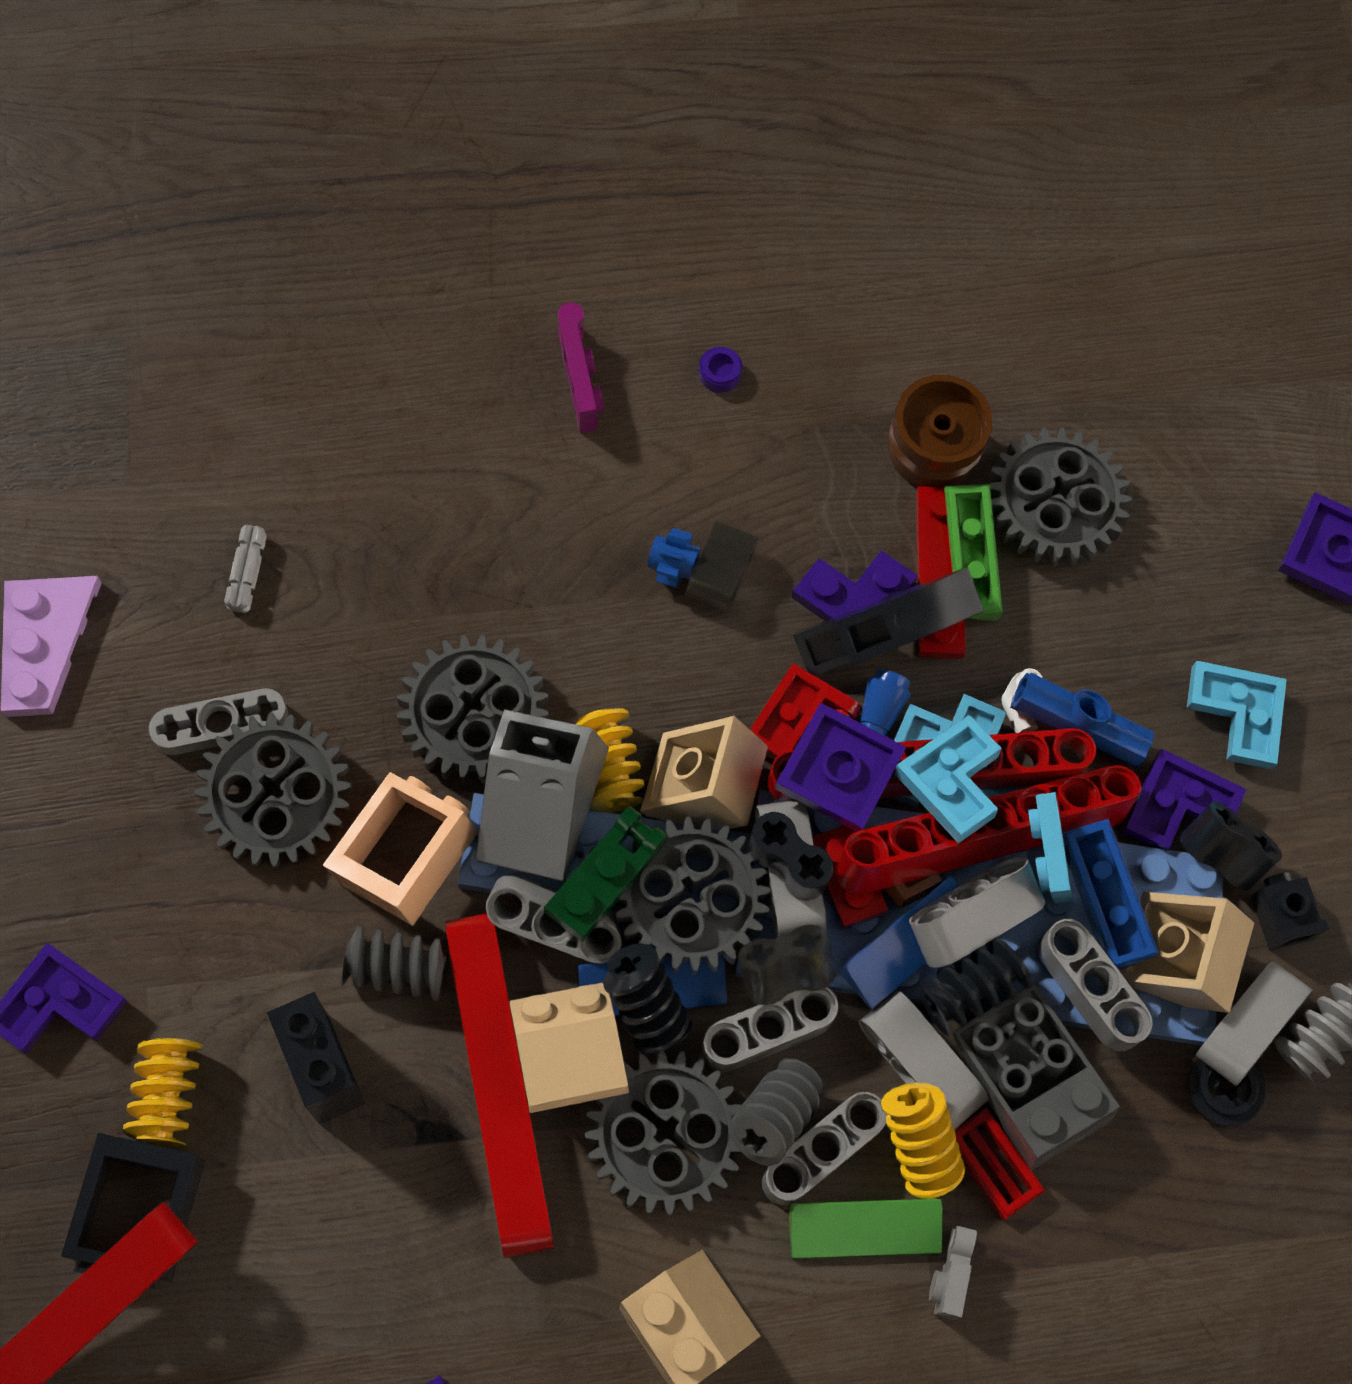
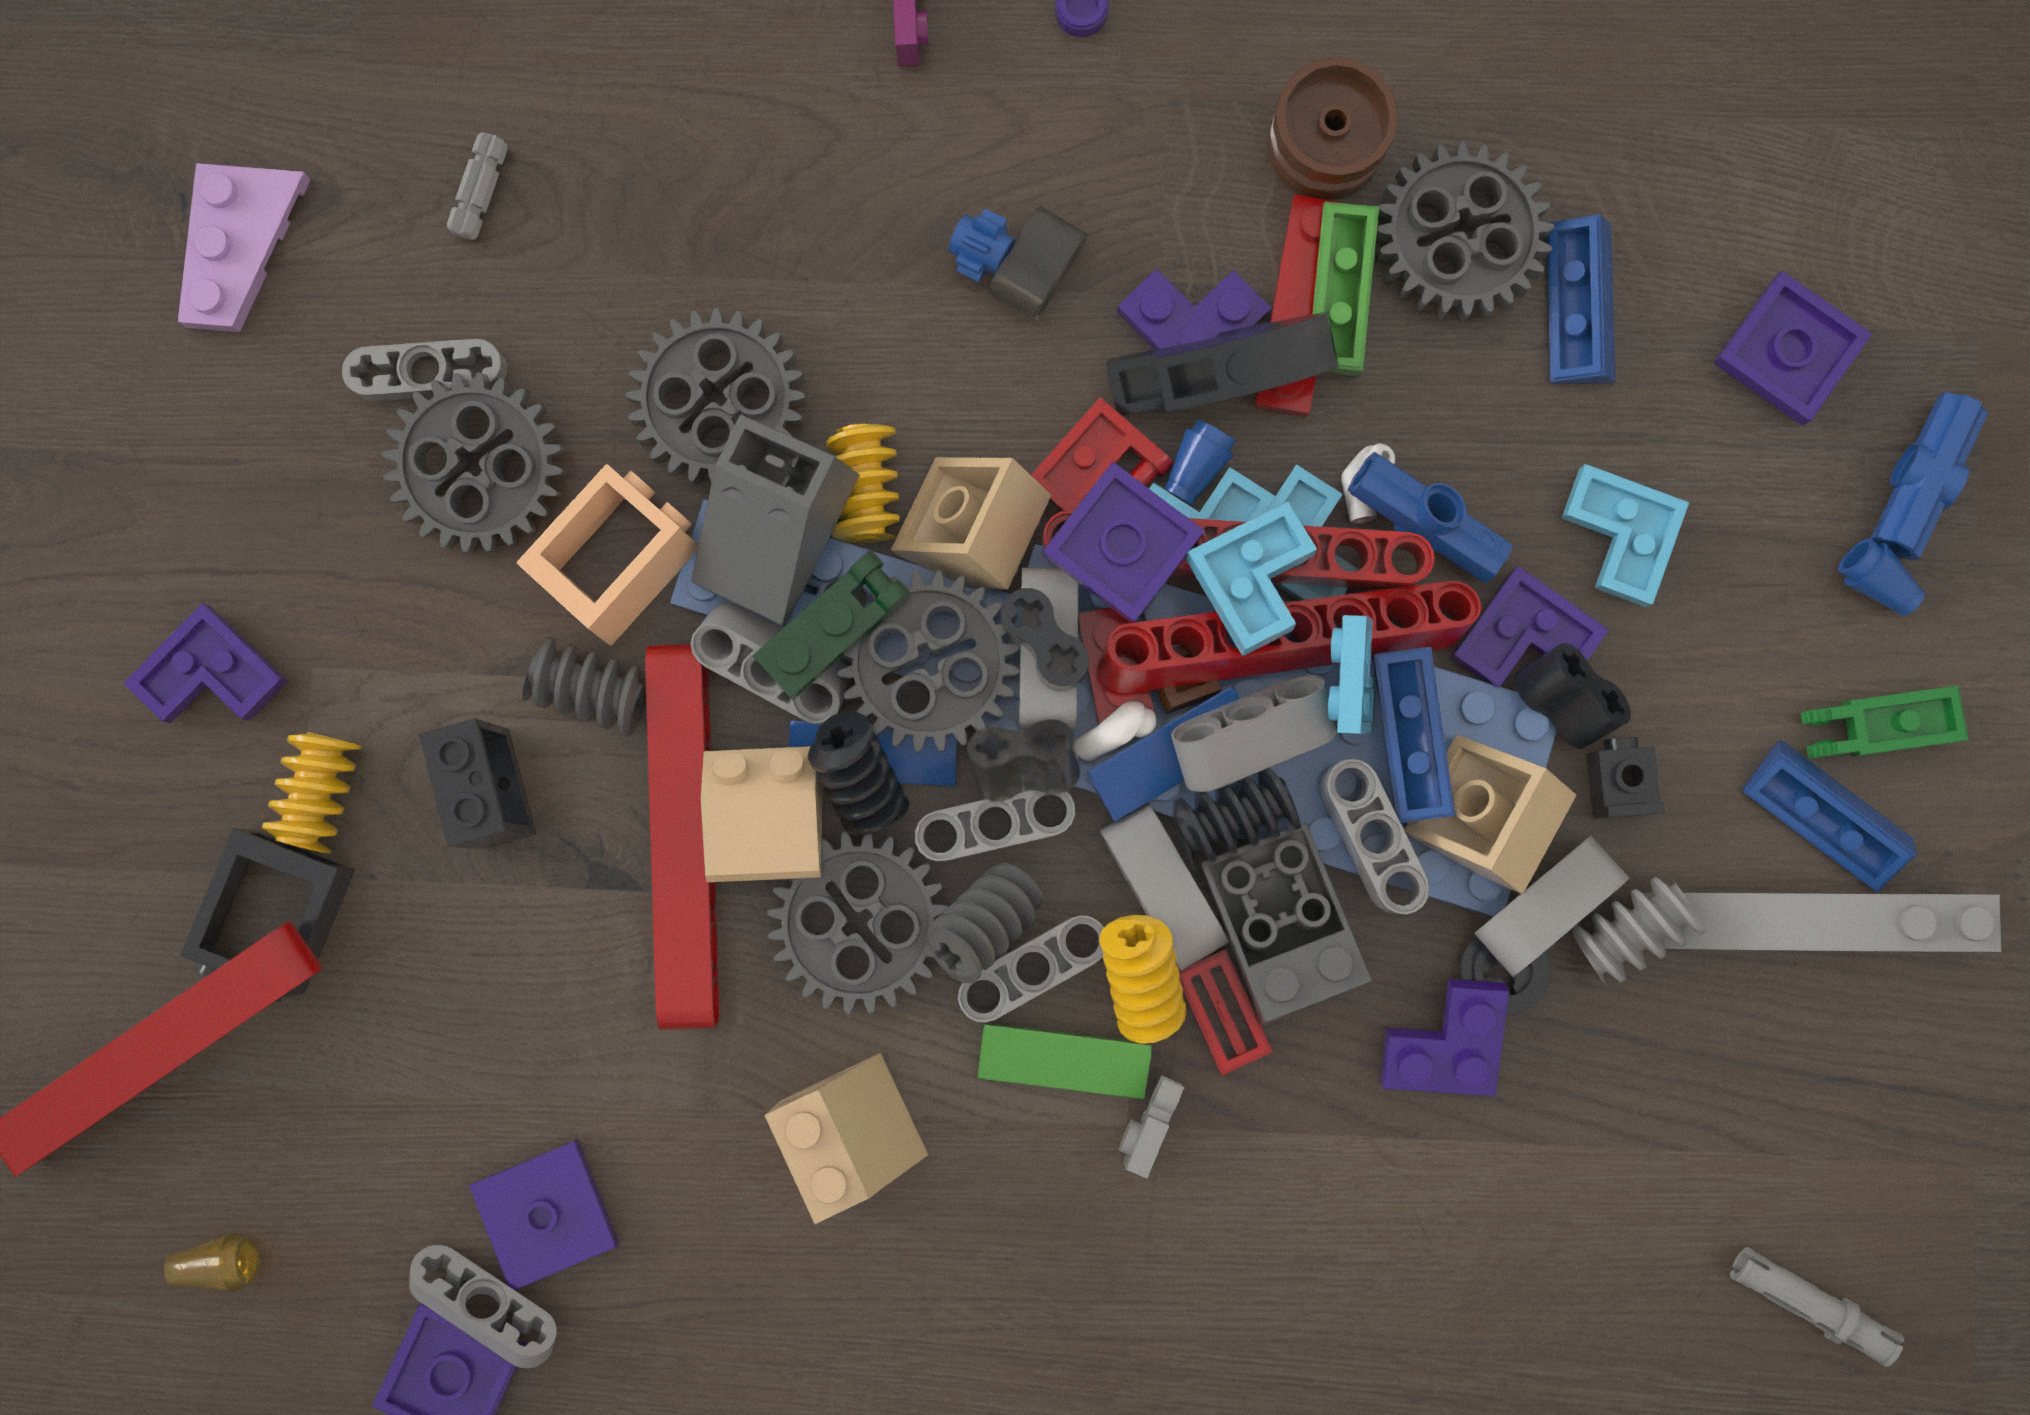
camera: 15 degrees right, 15 degrees up
none -> white arm [1076,701,1156,762]
none -> dark purple plate [1380,979,1509,1096]
none -> blue slope [1547,214,1615,384]

